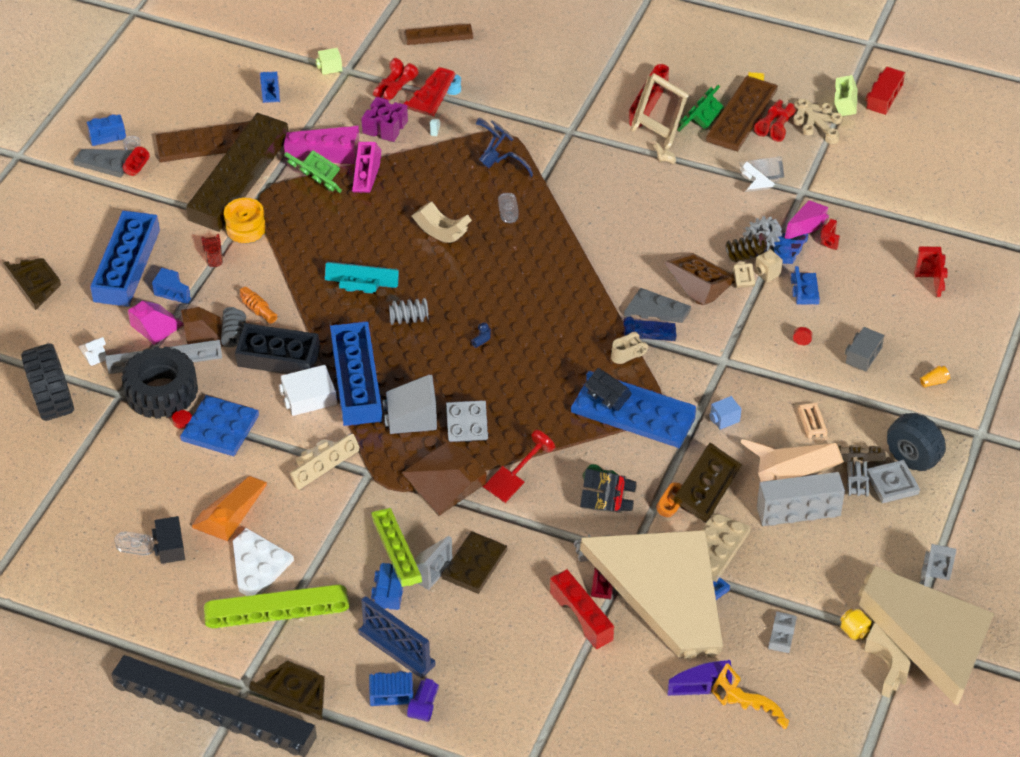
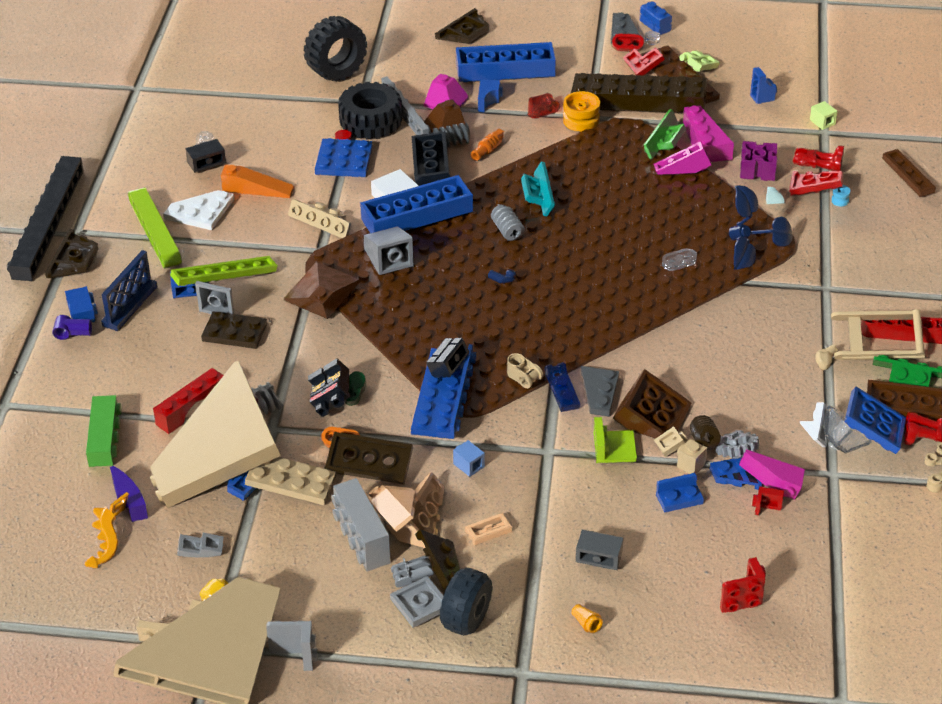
camera: 75 degrees right, 5 degrees down
white slope [79,337,107,366] -> none
tan arch [412,201,472,242] -> none
light grey bracket [446,401,488,442] -> none
red piece [483,429,555,503] -> none
red tile [793,327,813,346] -> none
none -> bright green brick [86,395,122,467]
none -> lime bracket [593,417,637,463]
none -> plate [623,47,665,76]
none -> yellowish green plate [679,50,720,72]
none -> blue plate [844,386,906,454]

